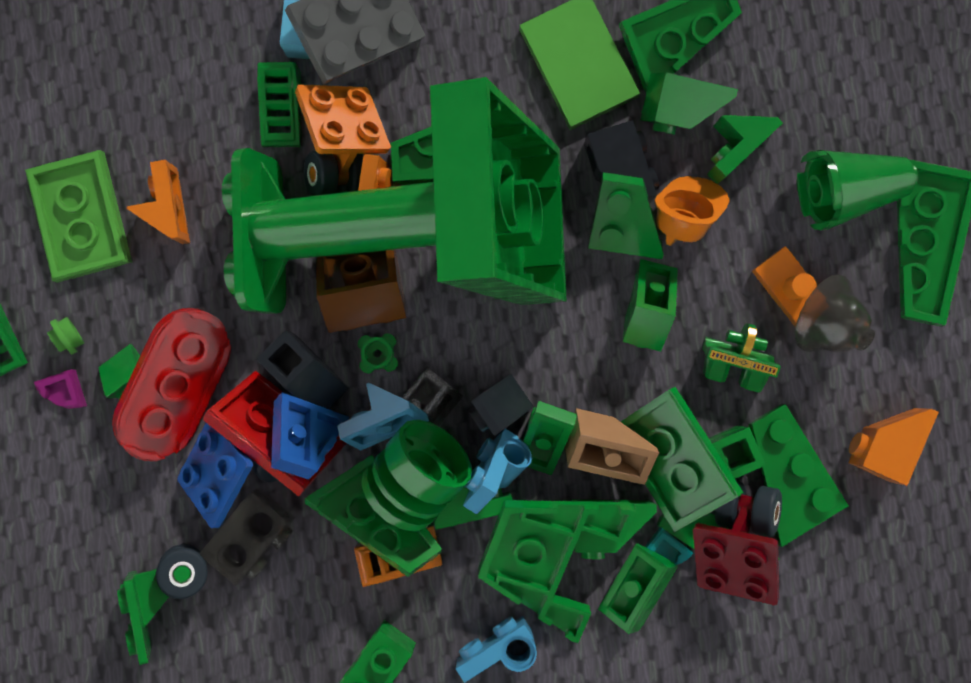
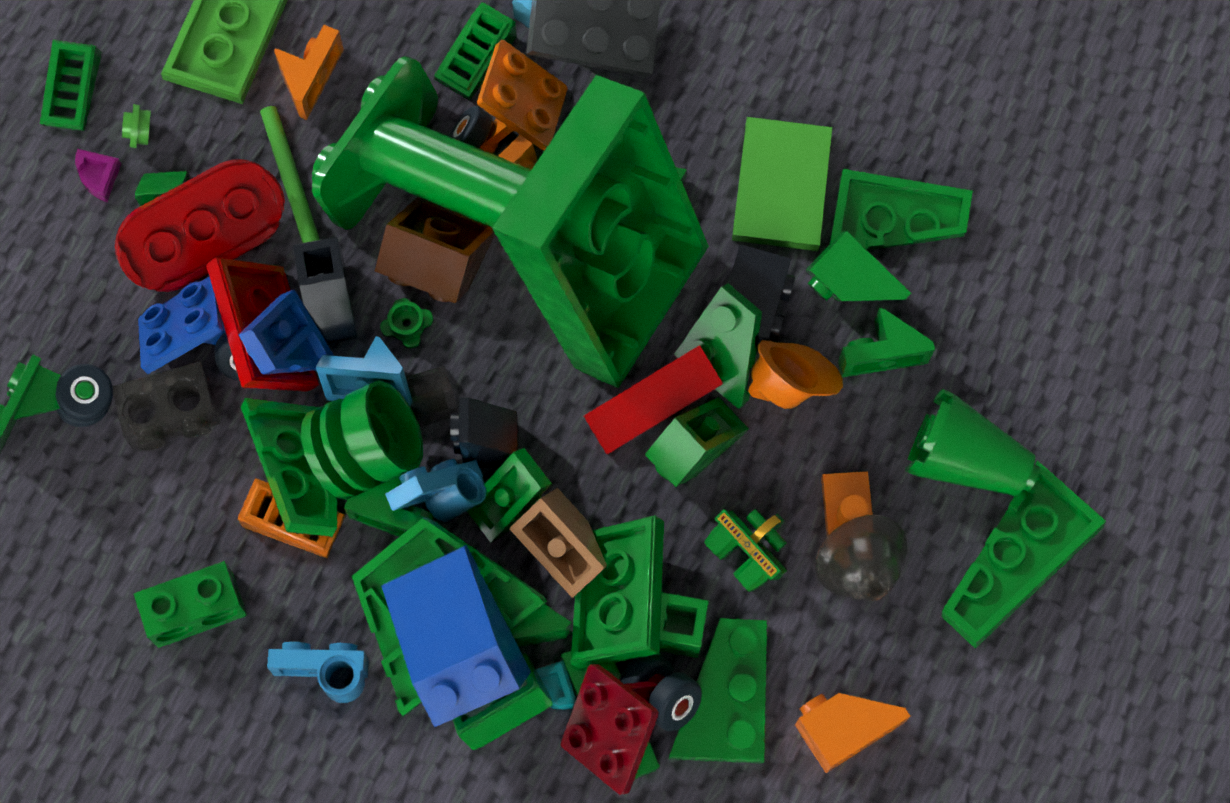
camera: 30 degrees right, 15 degrees down
none -> bright green bar [260,106,320,243]
none -> blue slope [382,545,531,727]
none -> red tile [583,345,723,454]

